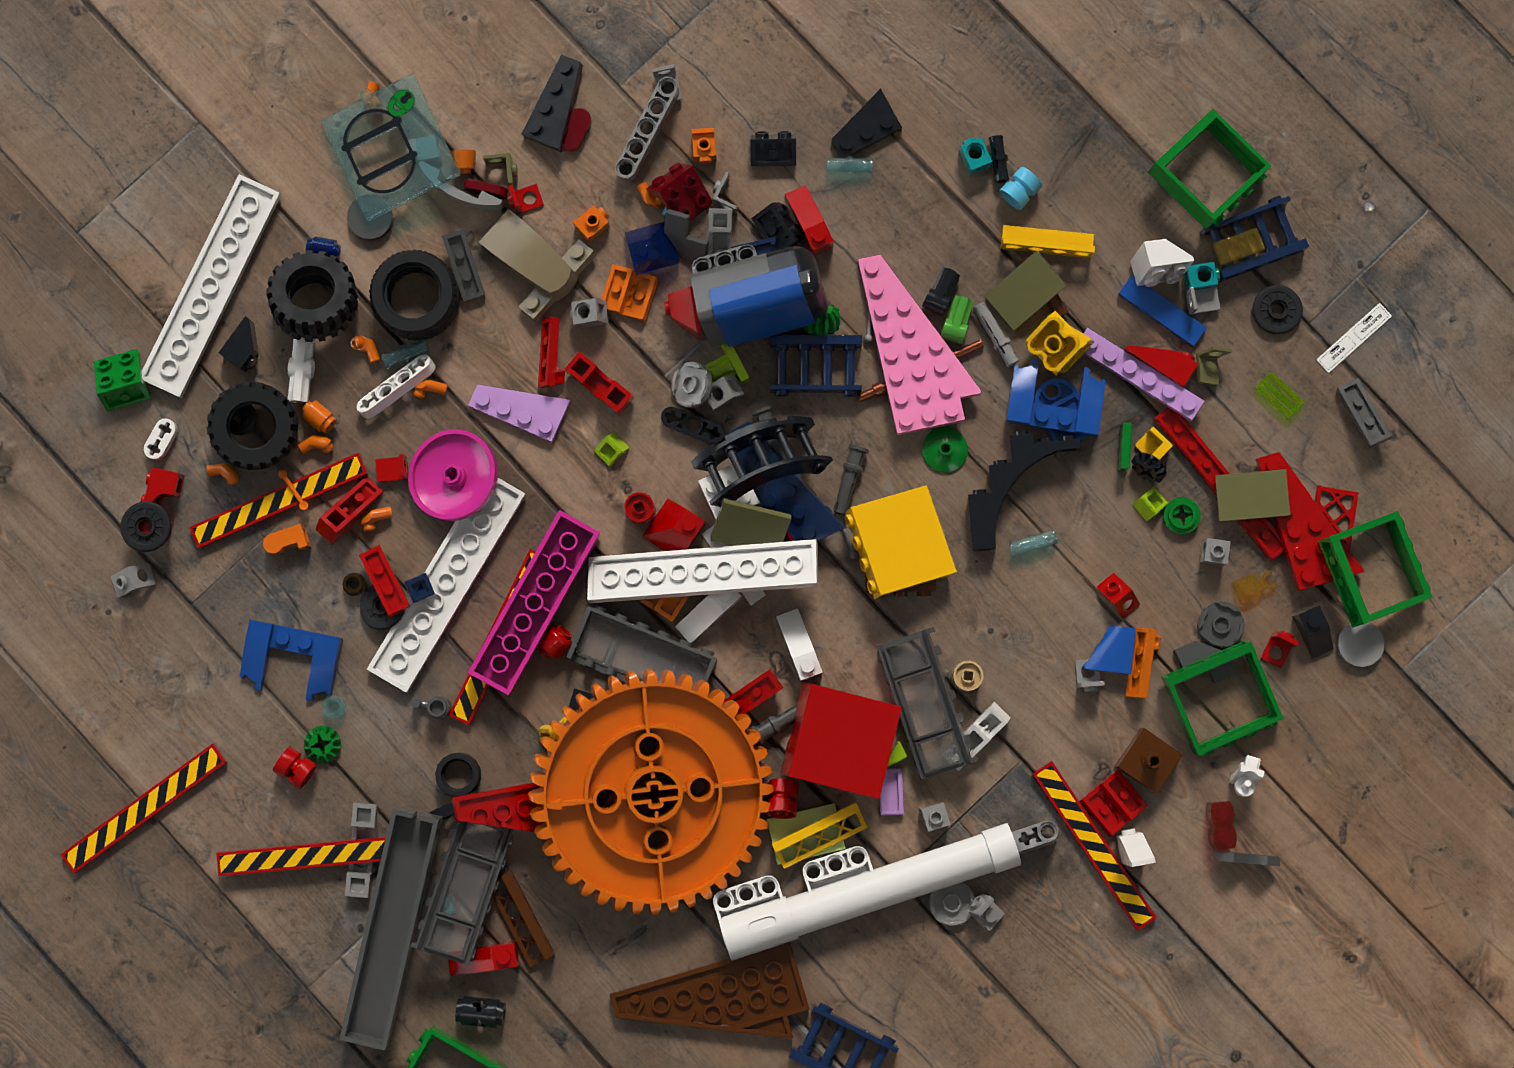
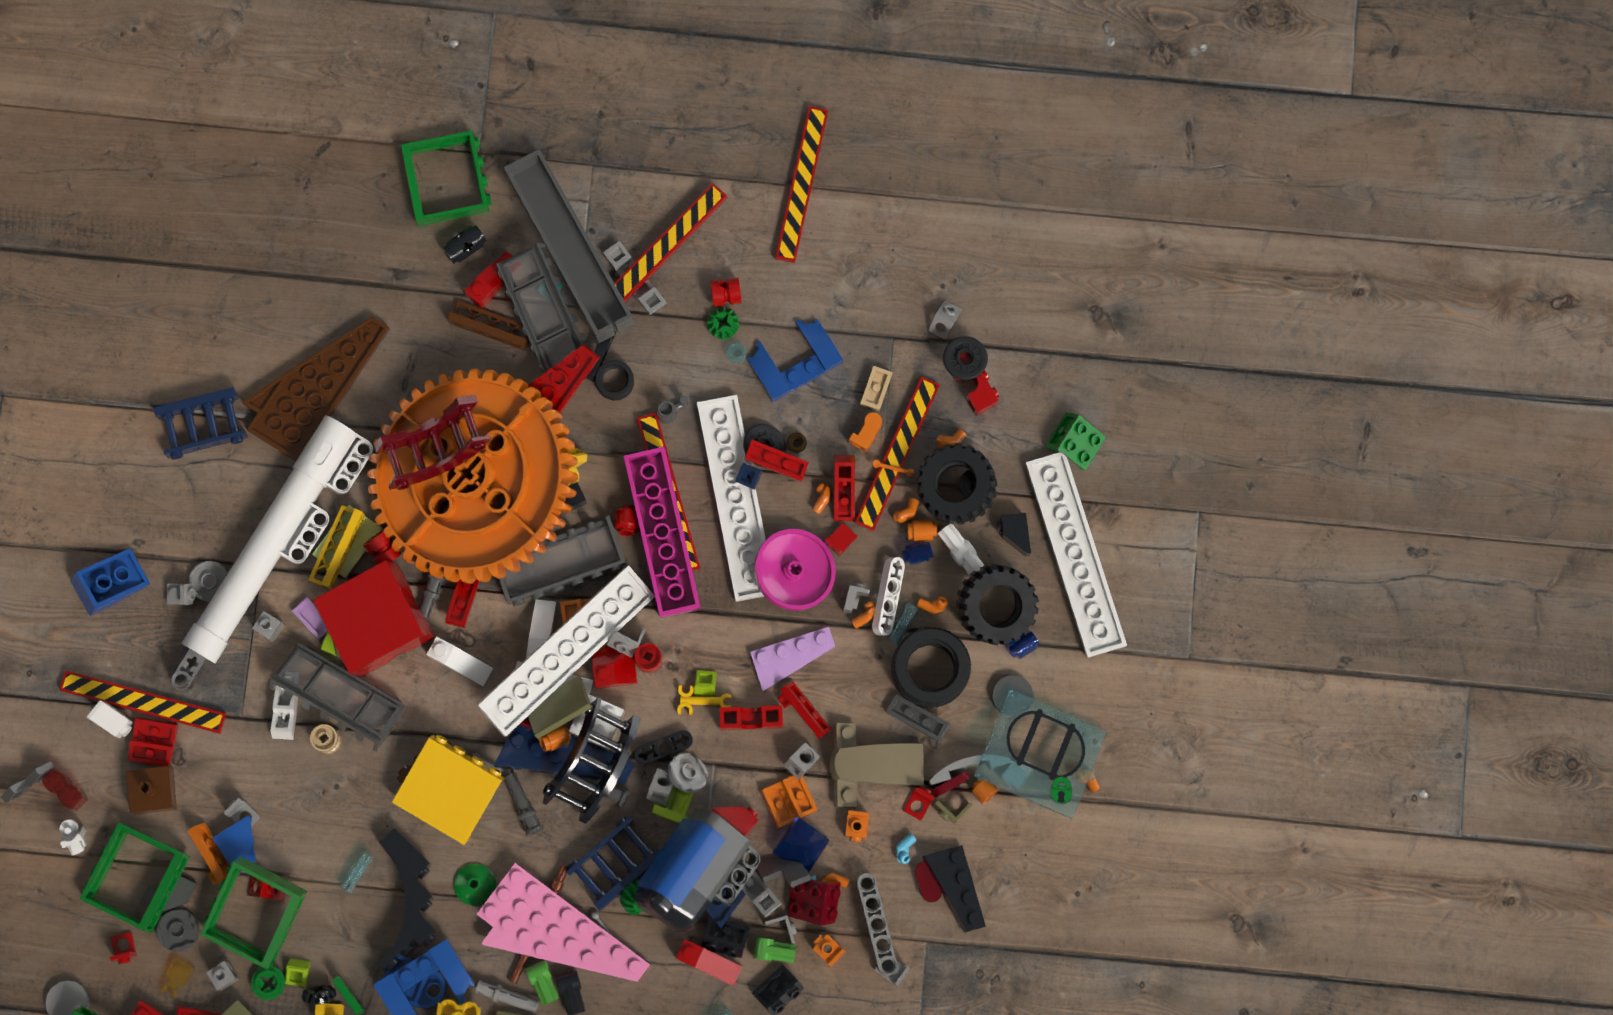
camera: 130 degrees right, 5 degrees down
white beam [144,419,178,460] -> none
black slope [1292,605,1334,658] -> none
none -> blue slope [70,548,150,616]
none -> green window [200,856,308,970]
none -> dark red fence [374,395,492,490]
none -> orange brick [539,725,571,752]
none -> light grey bracket [607,628,646,658]
none -> yellow bar [677,685,731,716]
none -> bright green piece [753,937,796,963]
none -> light grey bracket [843,583,870,614]
none -> tan plate [860,366,893,411]
none -> medium azure arm [896,833,917,864]
none -> clear blue brick [902,541,933,566]

